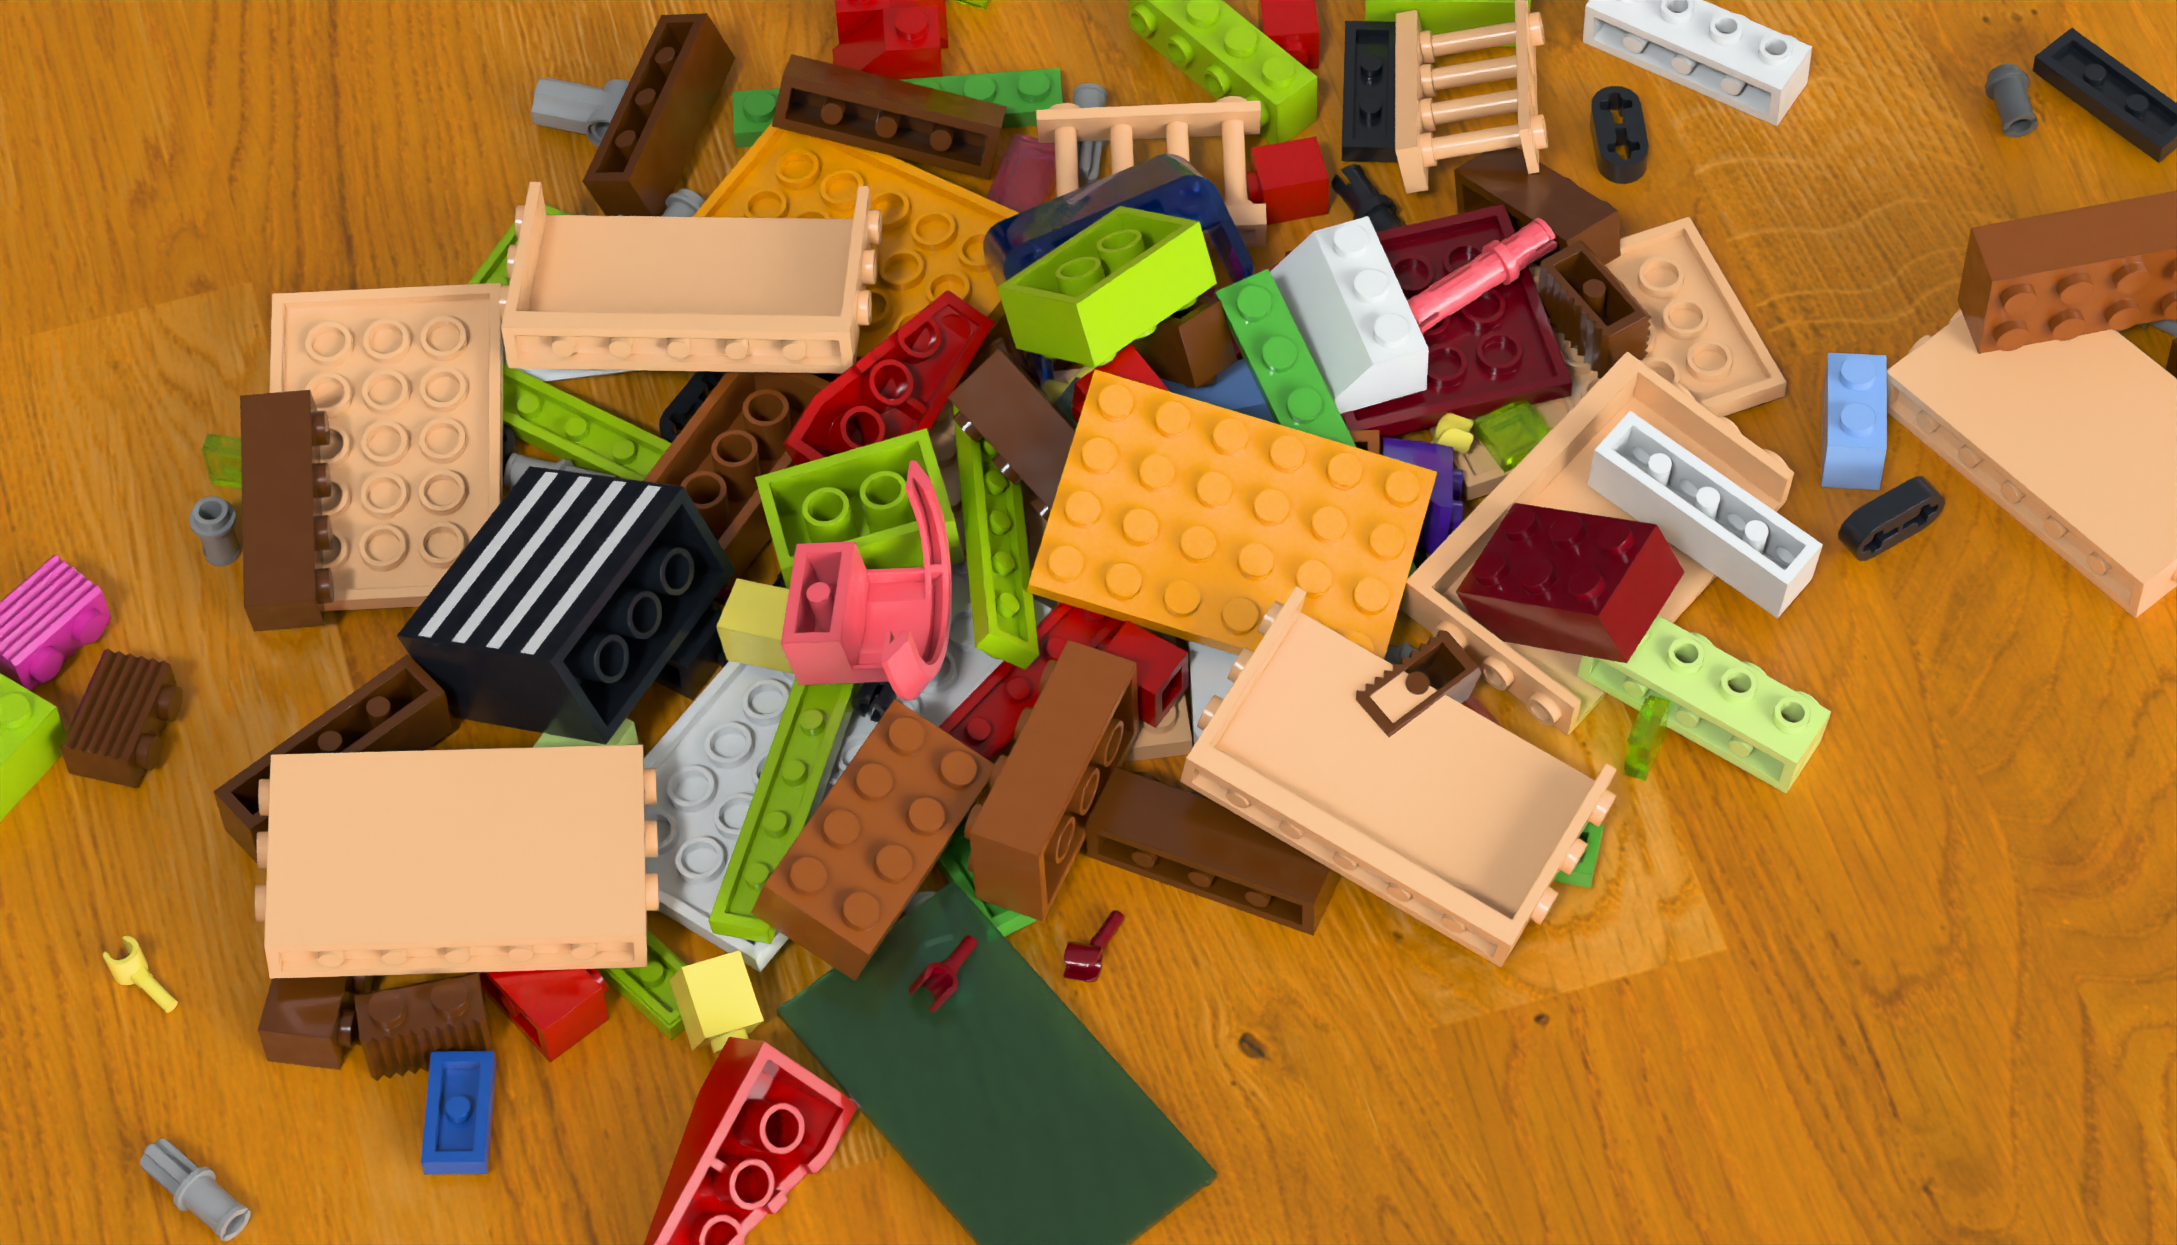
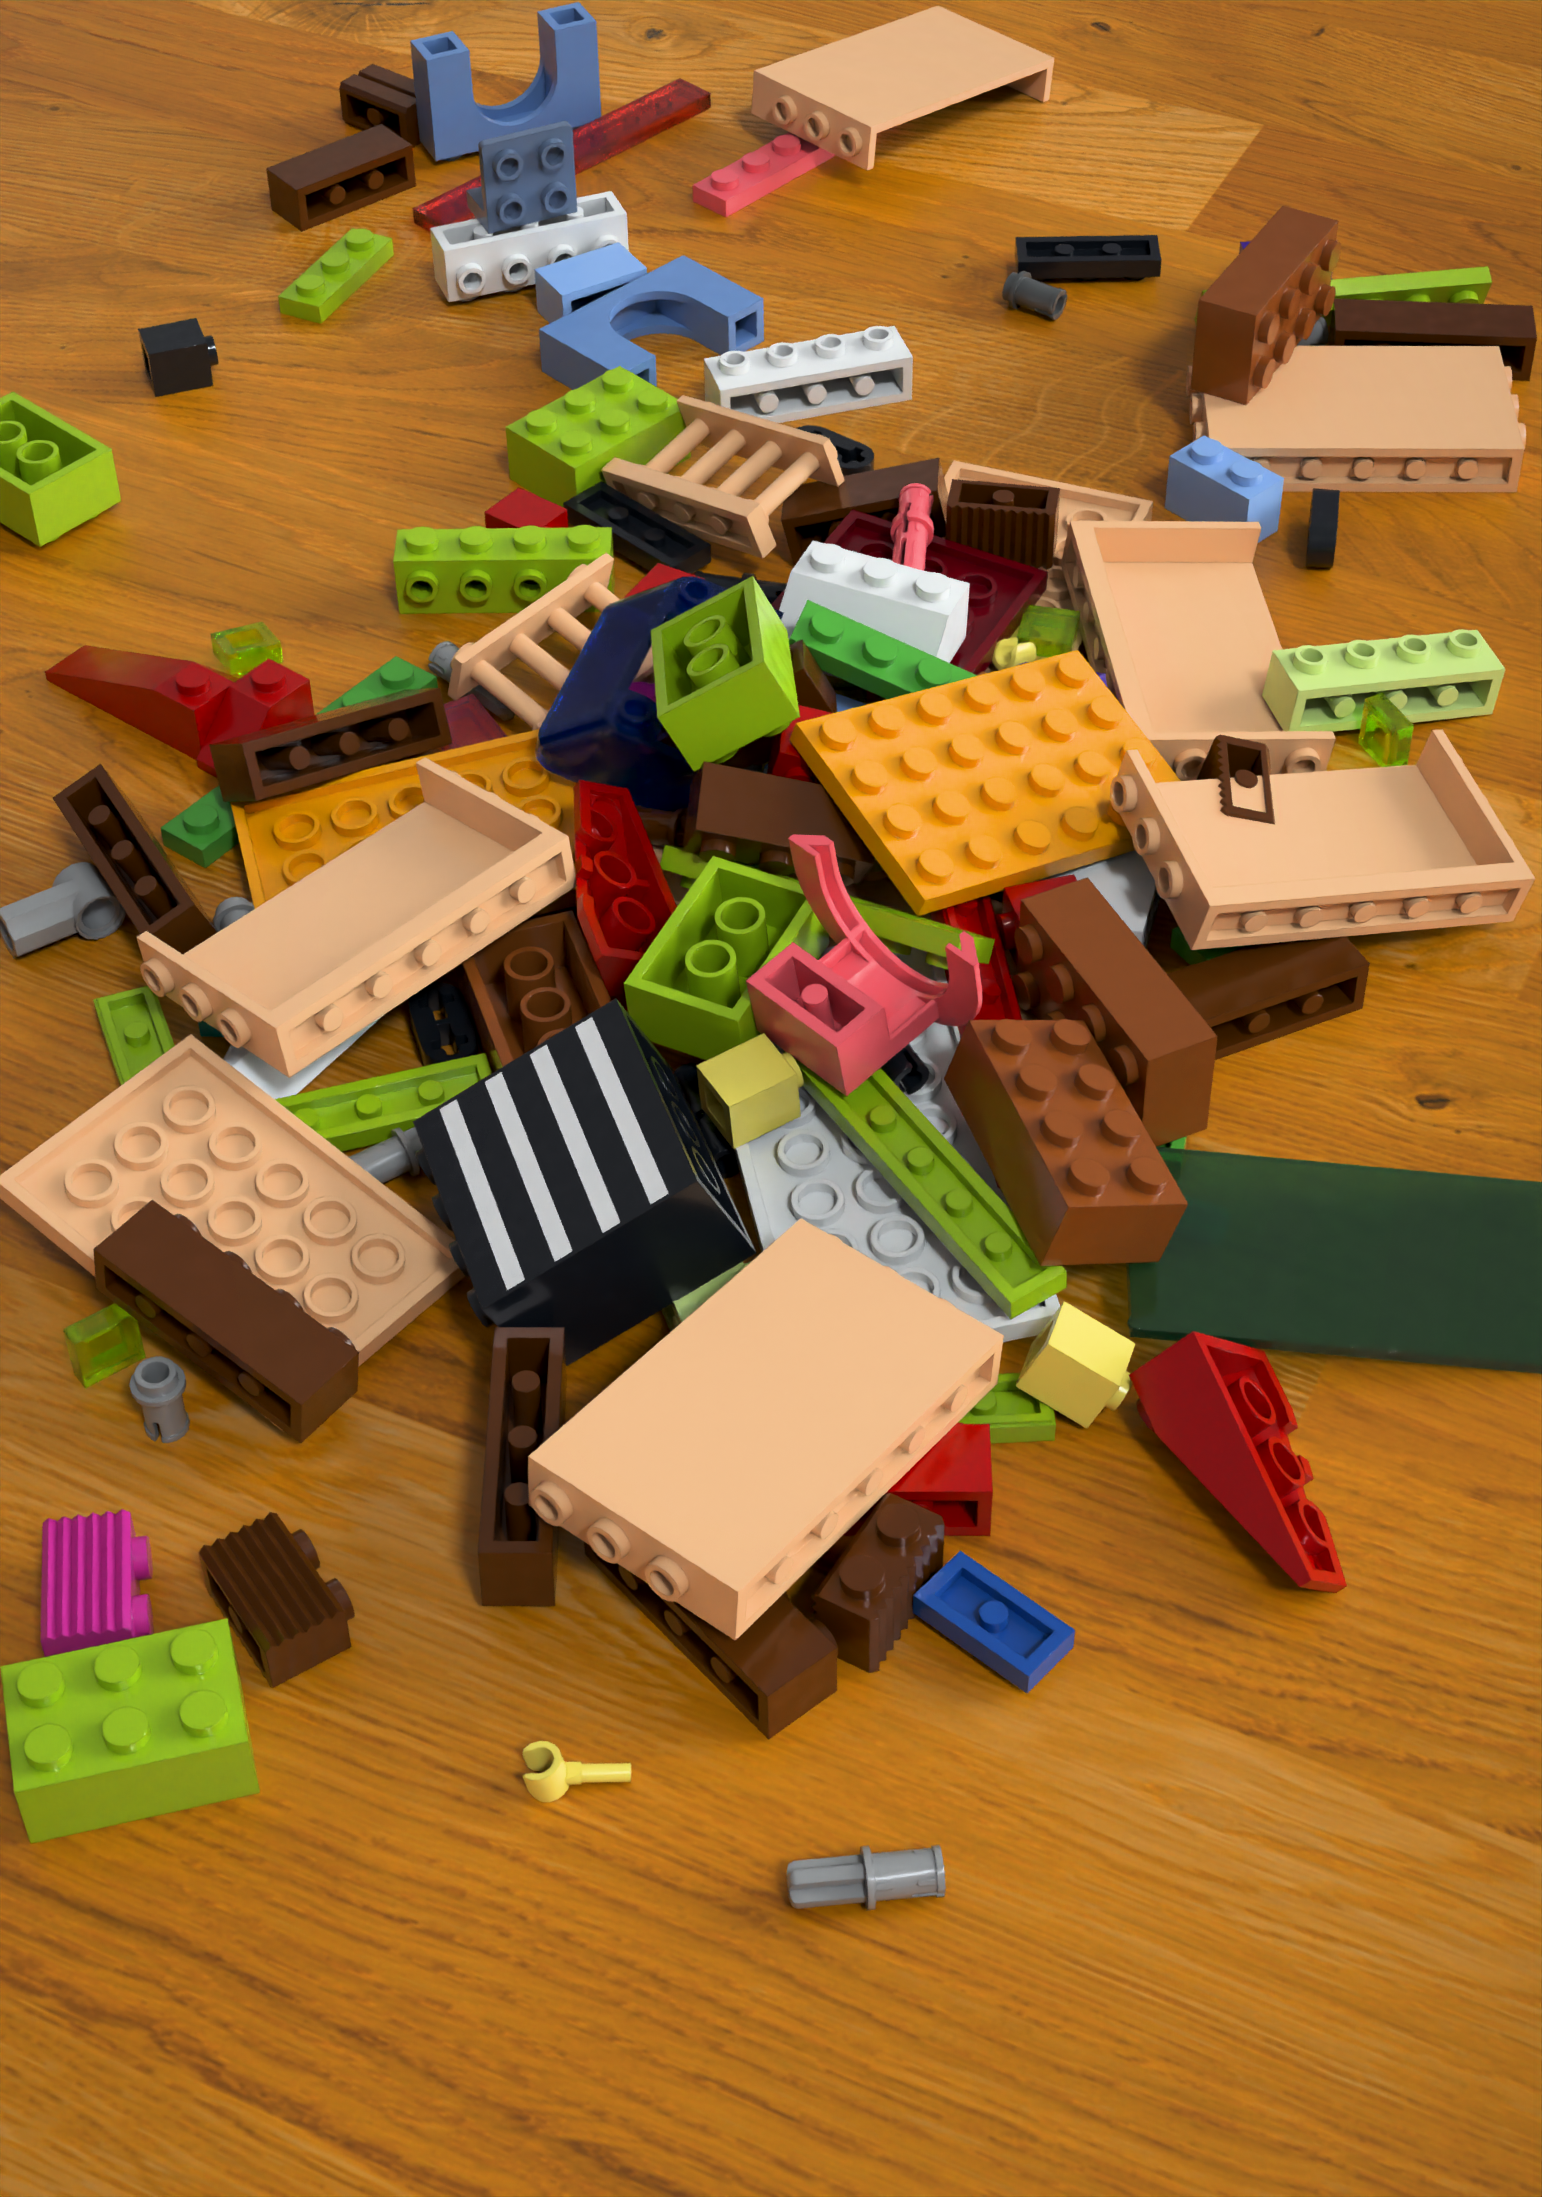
camera: 50 degrees left, 10 degrees down
dark red hand [908,935,978,1012] -> none
dark red hand [1063,910,1125,982] -> none
dark red brick [1456,503,1685,663] -> none
white brick [1587,411,1823,619] -> none

